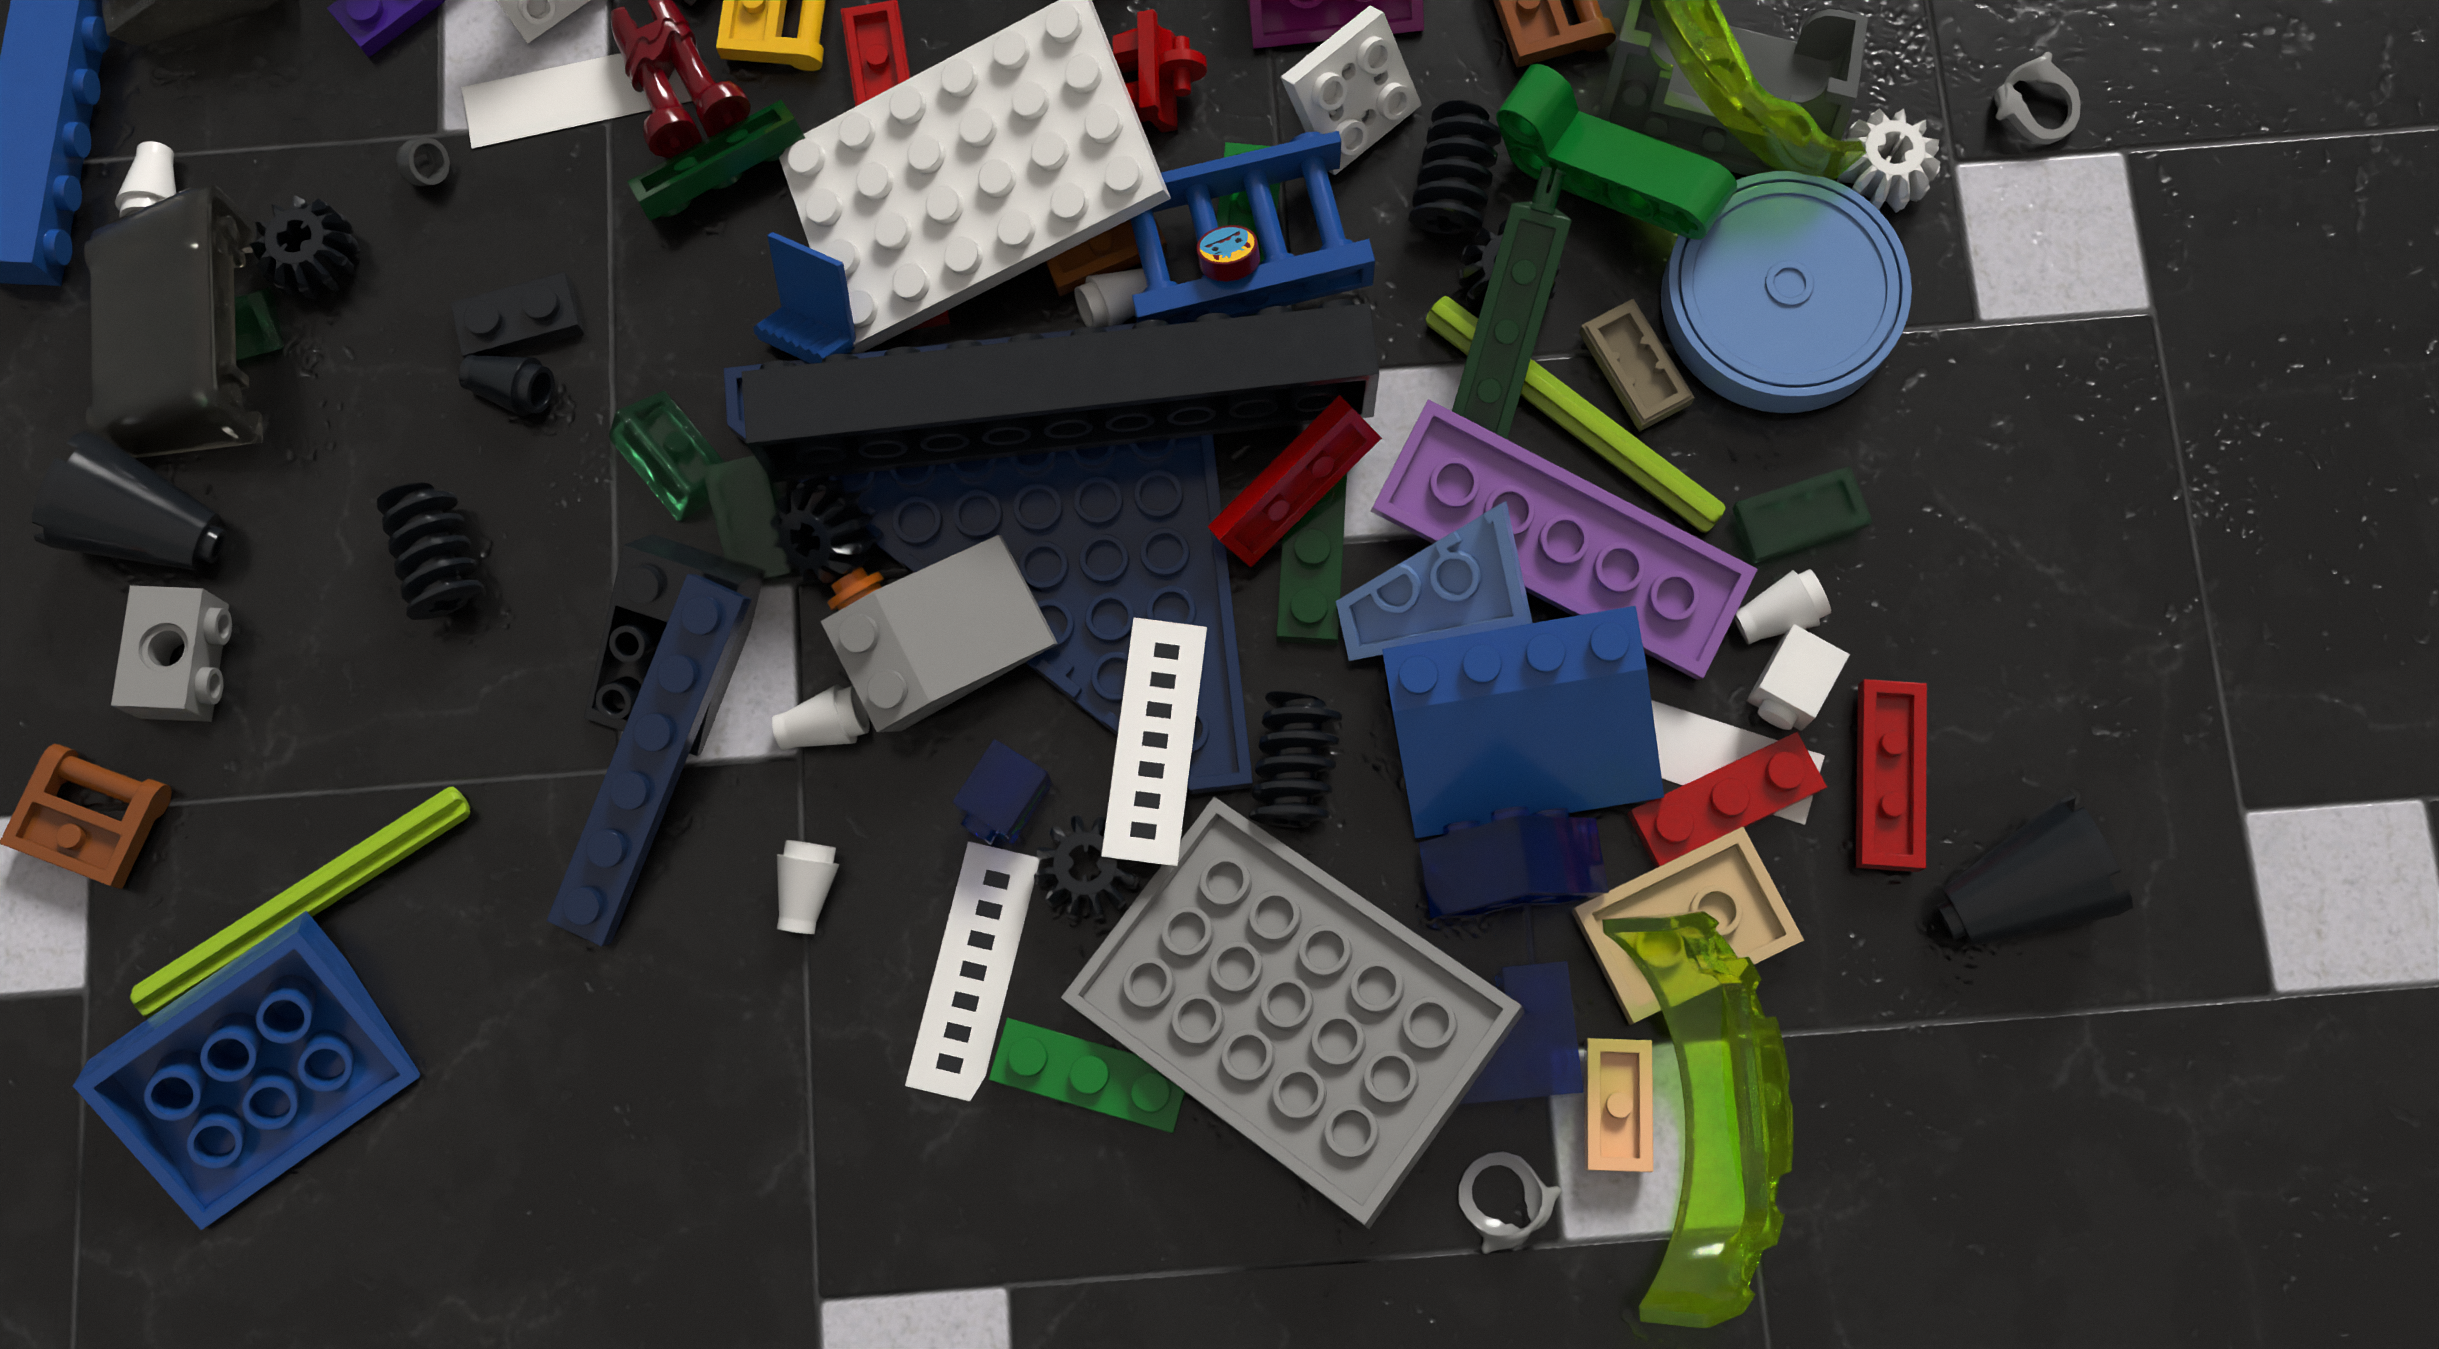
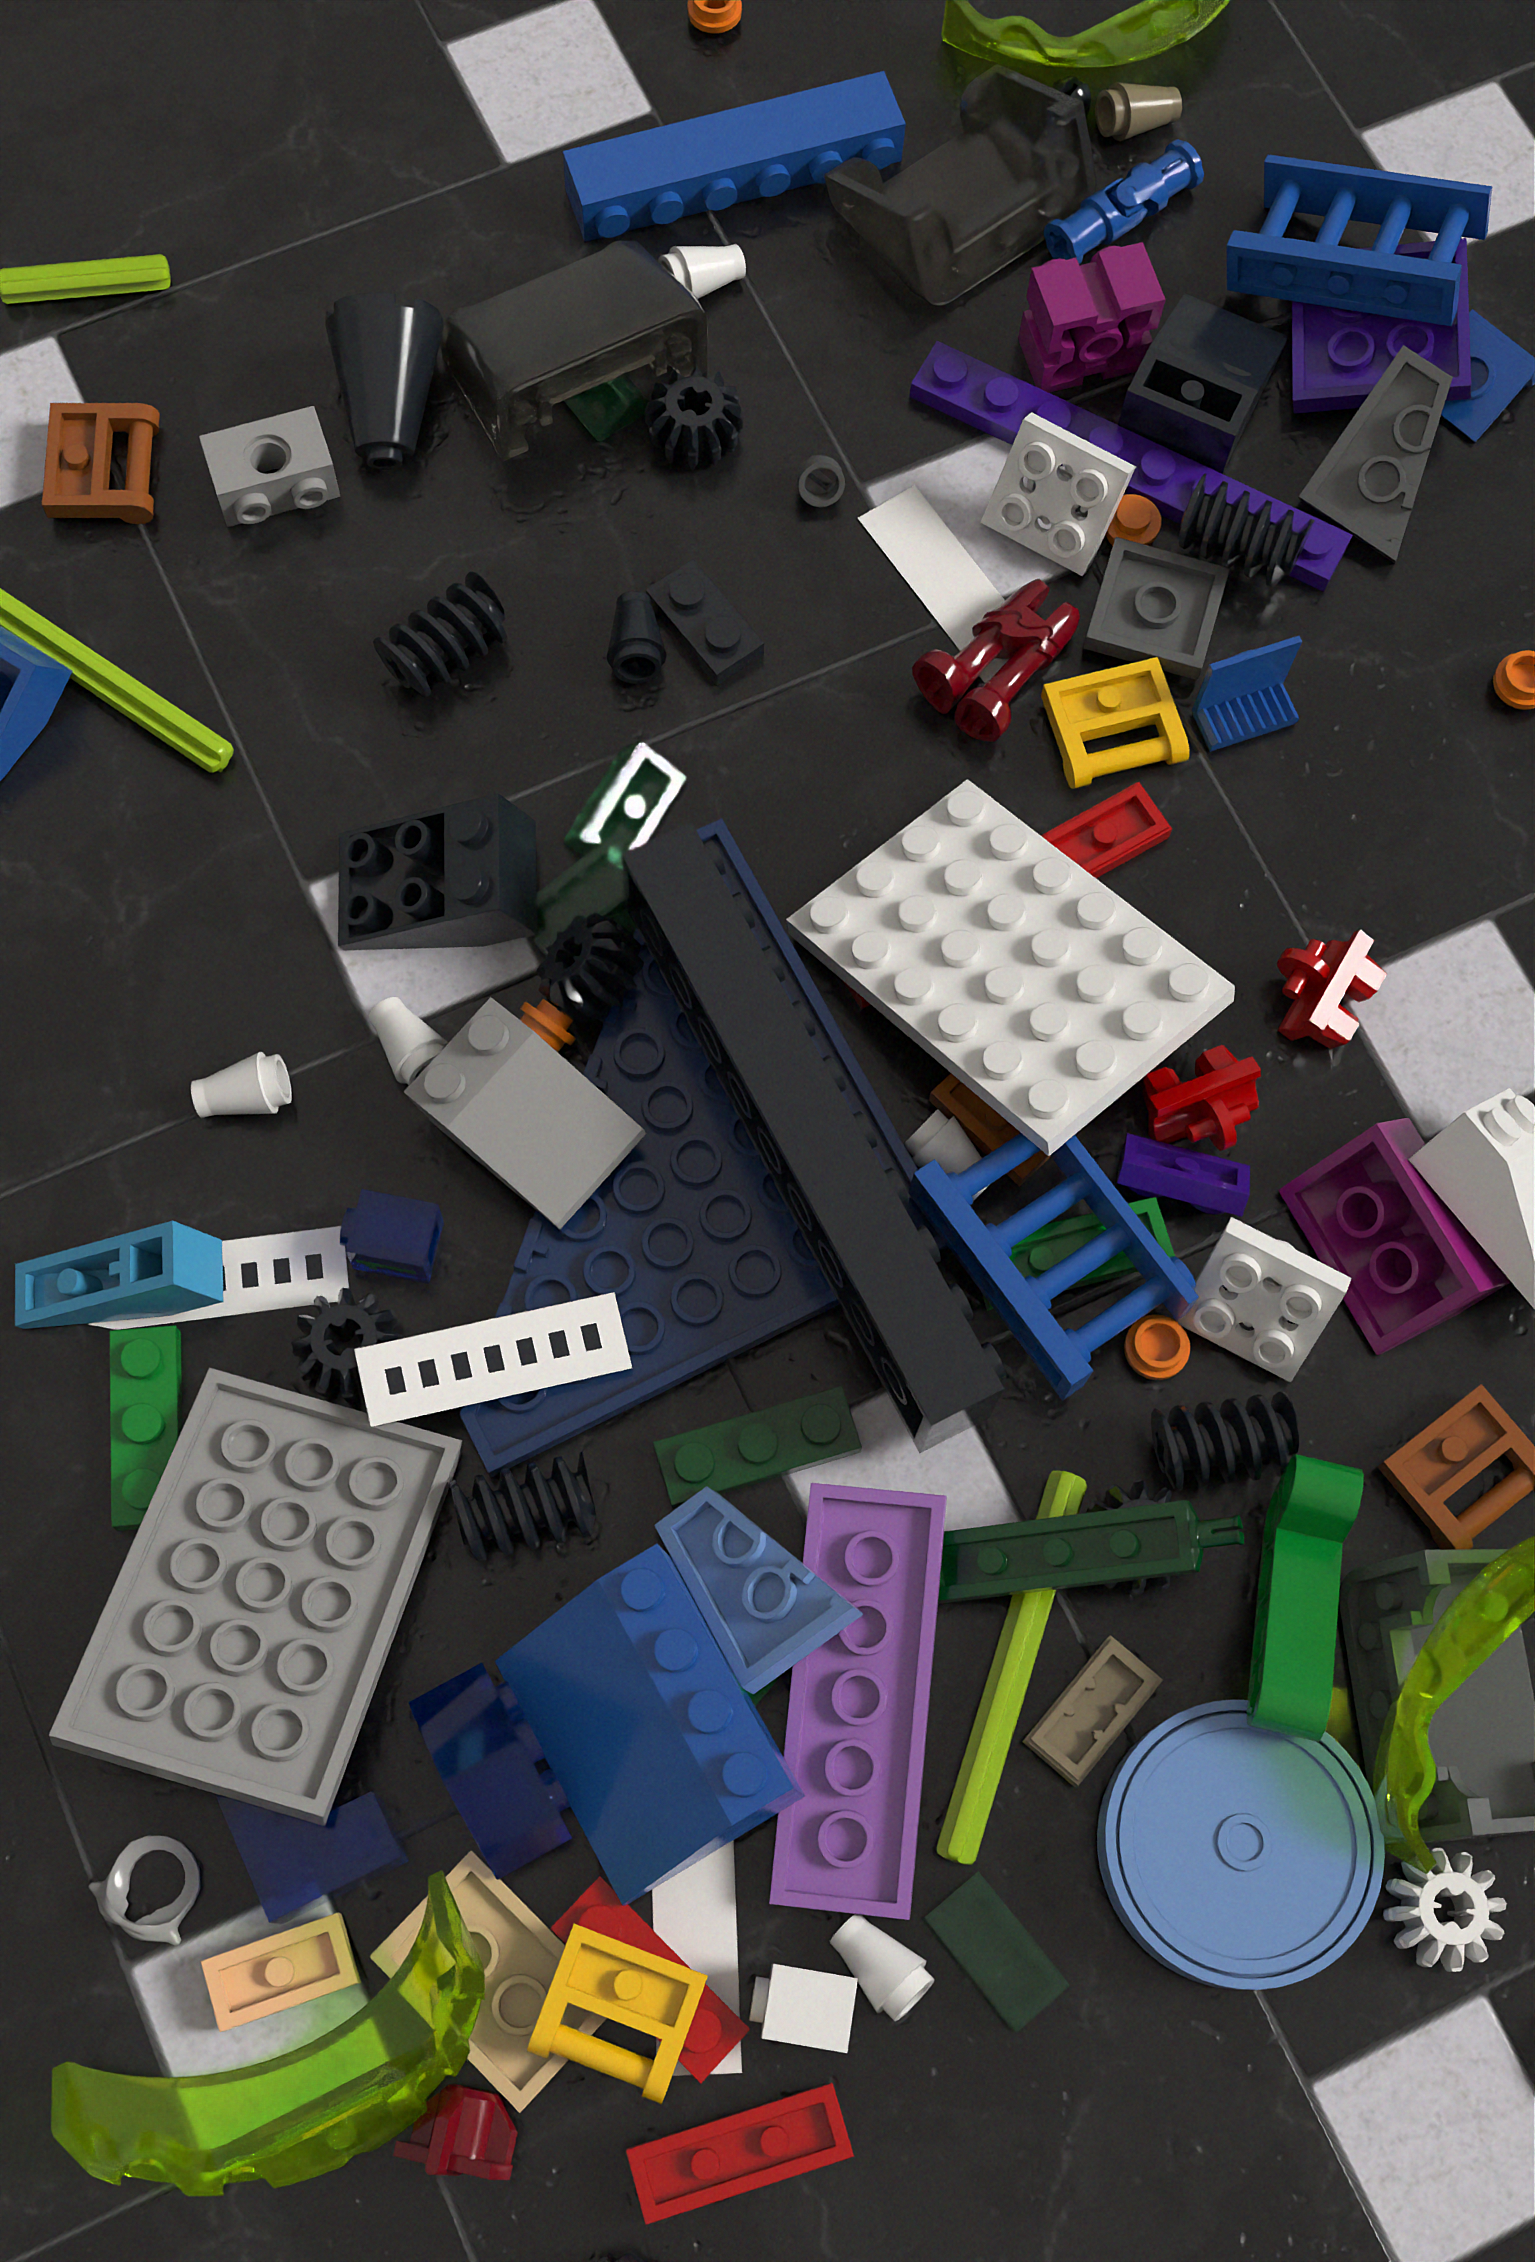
camera: 60 degrees right, 5 degrees down
dark blue plate [546,574,752,947] -> none
dark green plate [627,100,805,221] -> none
blue piece [753,232,856,364] -> none
tile [1197,225,1260,282] -> none
red plate [1207,395,1382,567] -> none
none -> dark azure slope [15,1220,223,1329]
none -> dark red piece [393,2084,518,2180]
none -> yellow plate [527,1924,708,2104]
none -> dark purple plate [1117,1133,1250,1217]
none -> orange plate [1124,1315,1190,1380]

